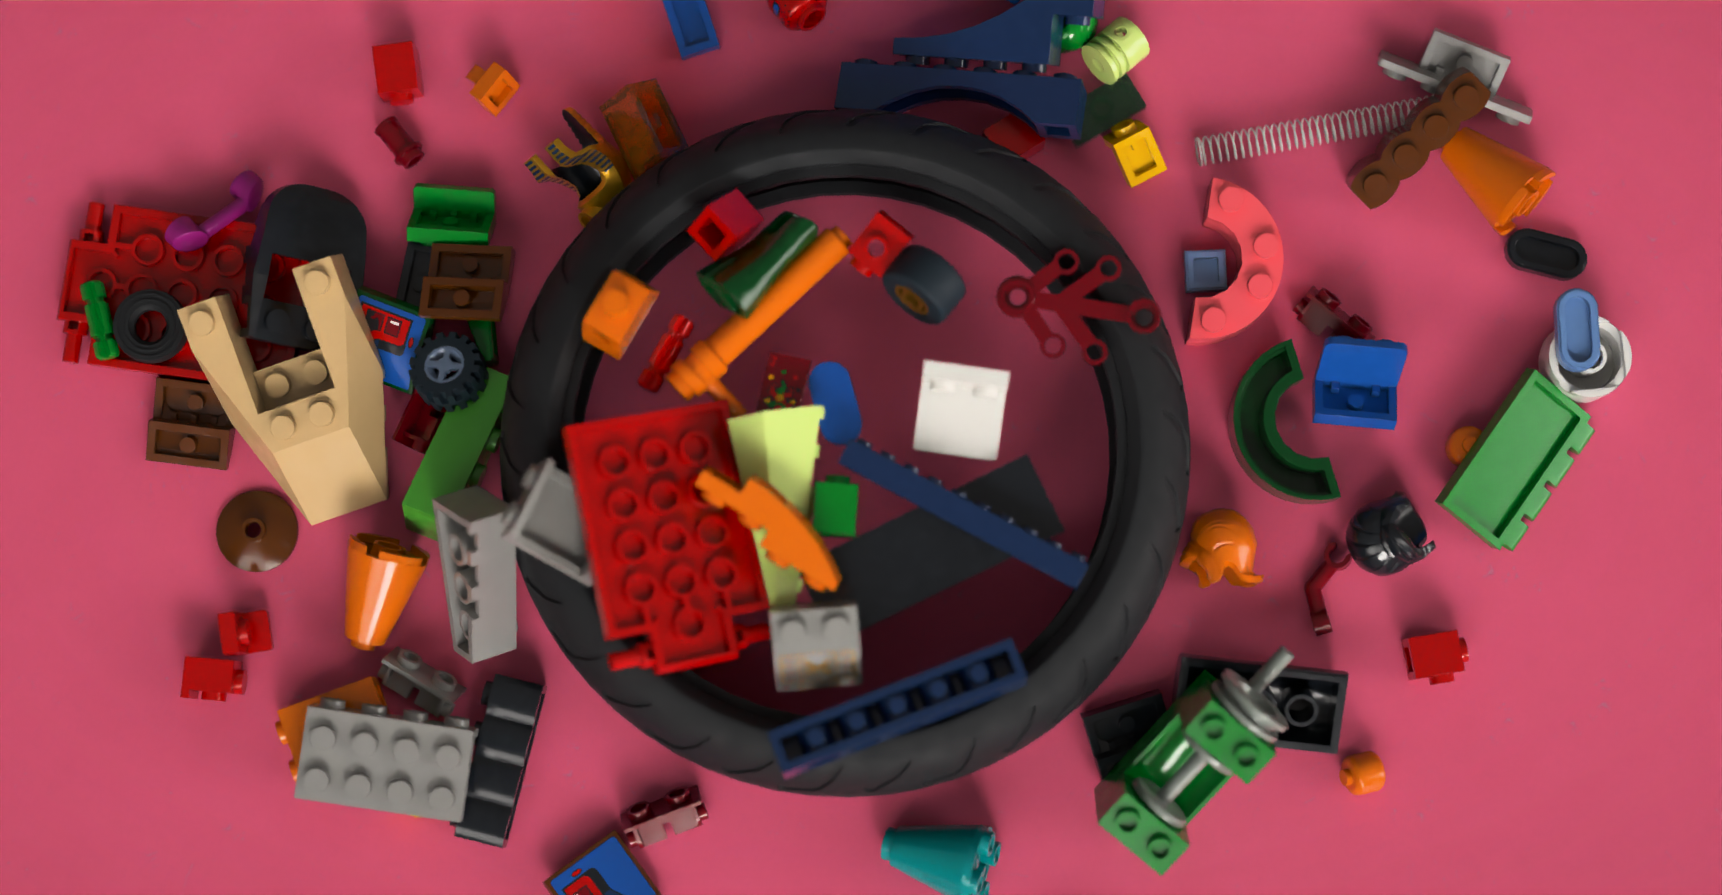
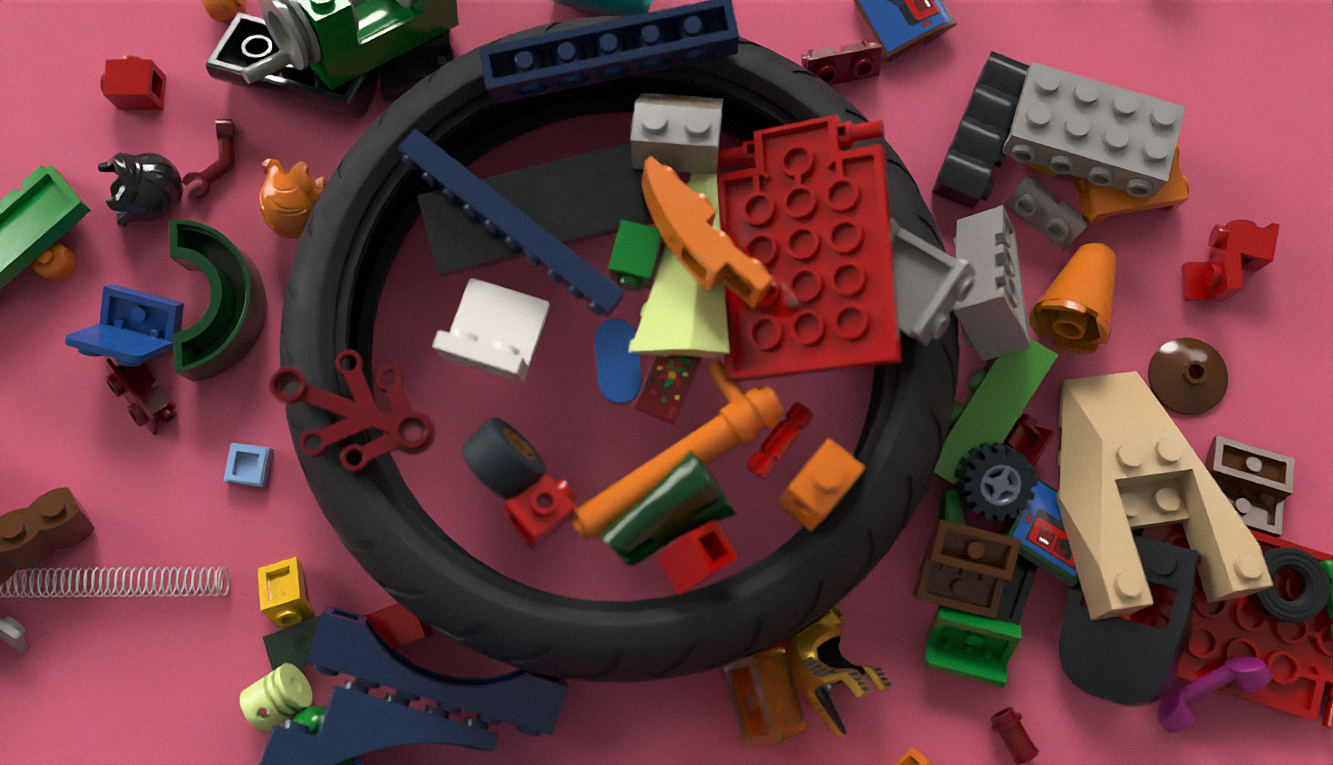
camera: 170 degrees left, 5 degrees down
coral brick [1185,177,1284,346] -> none

